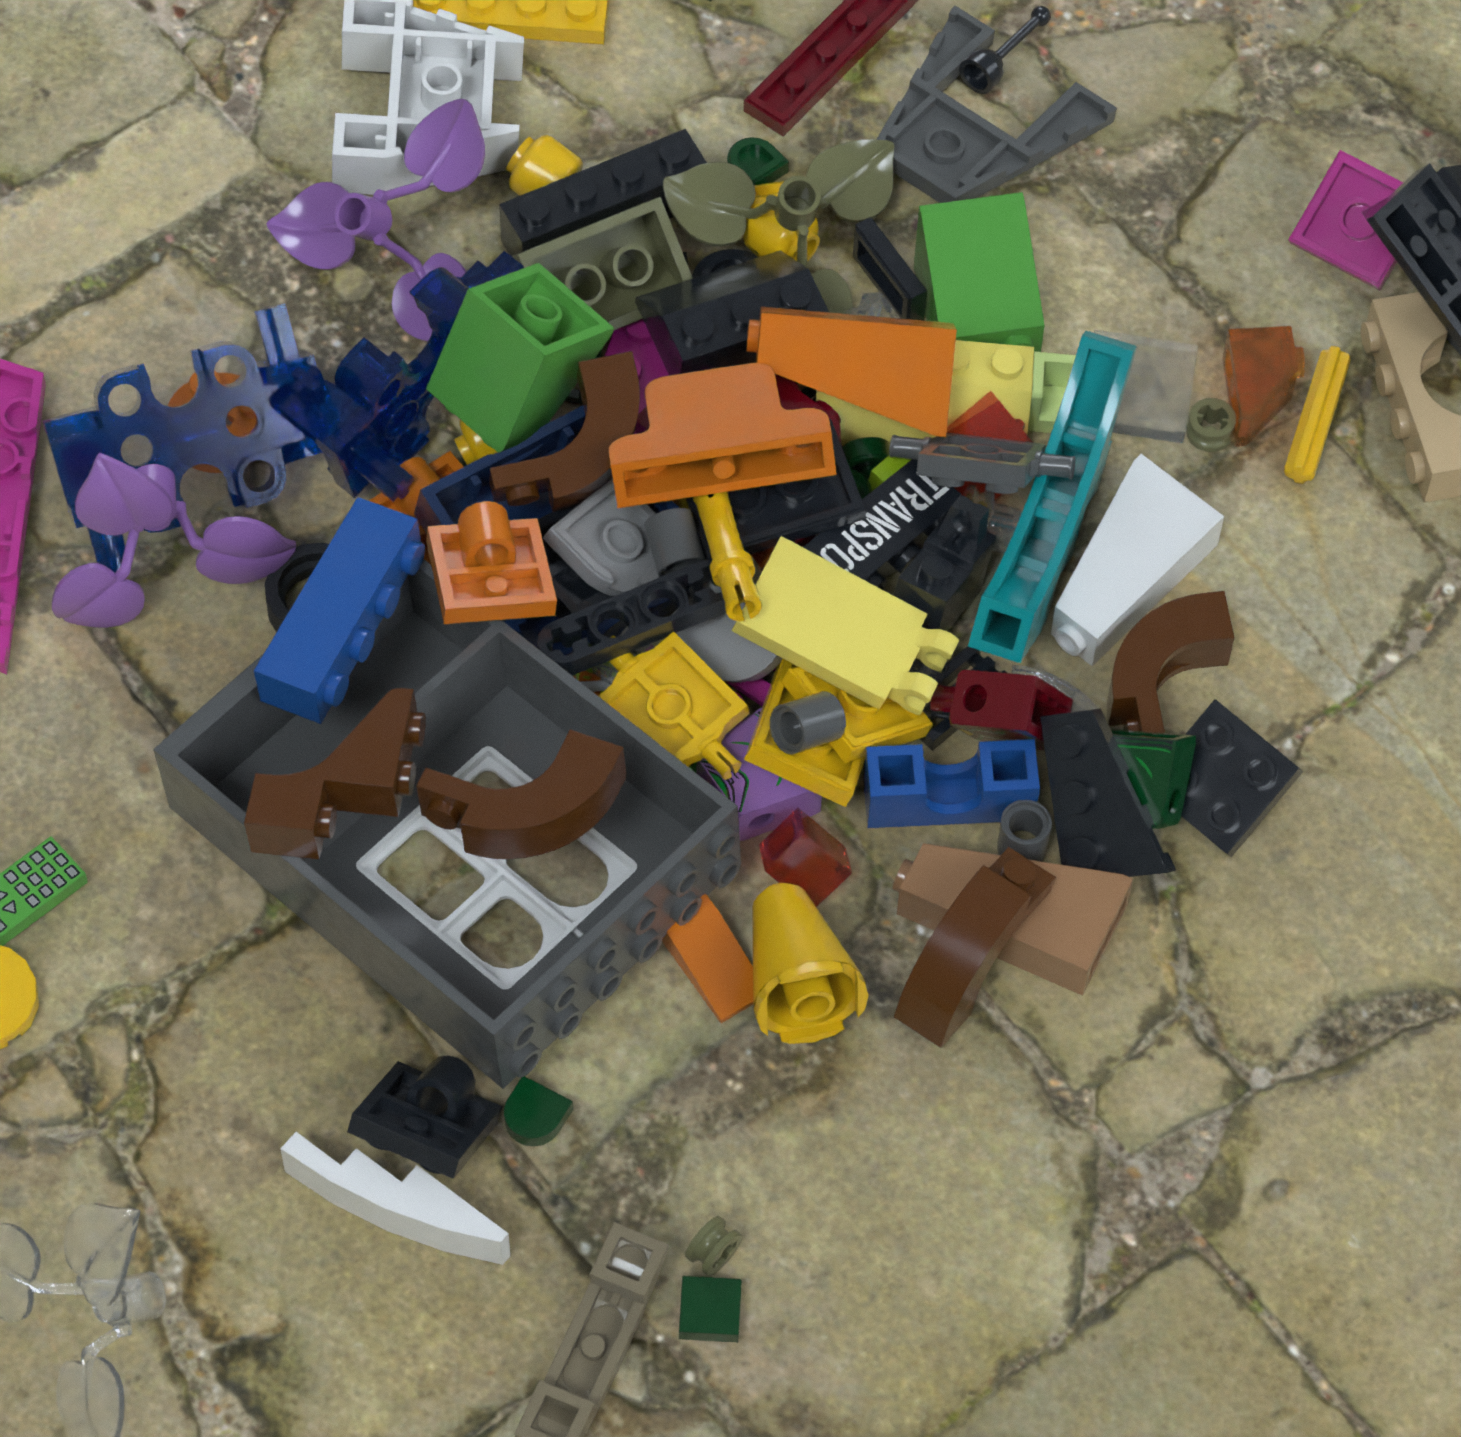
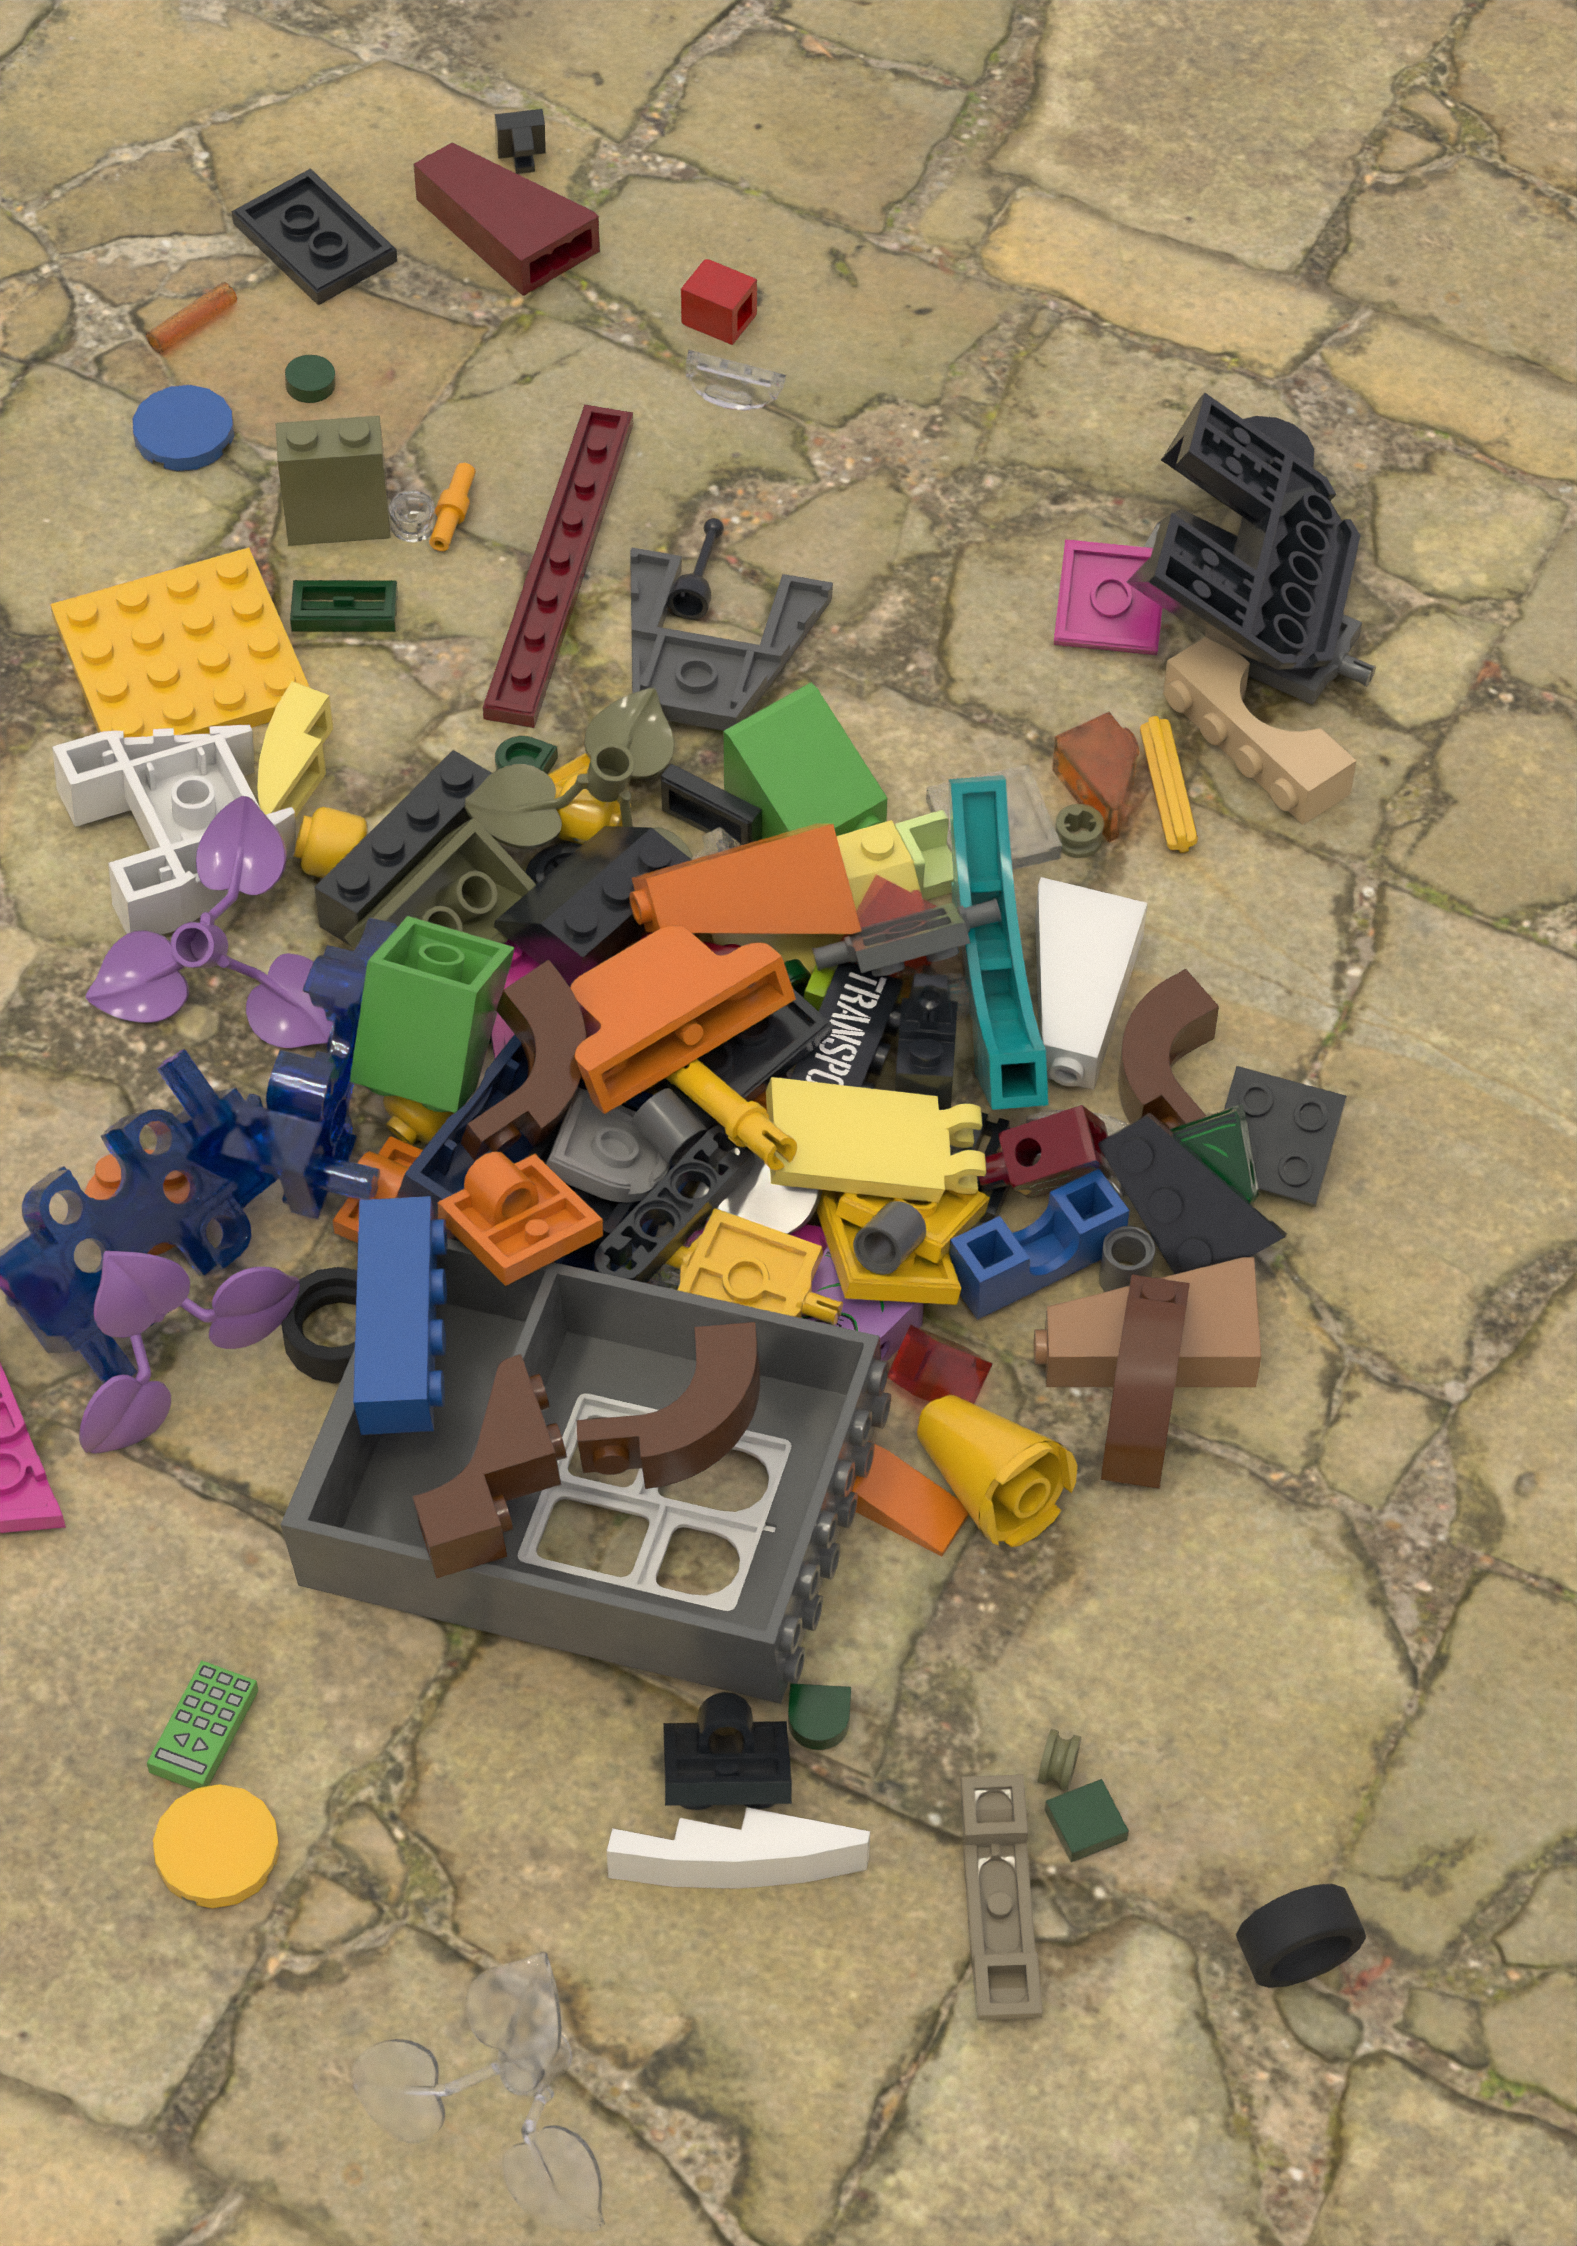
camera: 25 degrees left, 5 degrees down
none -> light yellow slope [257,681,333,818]

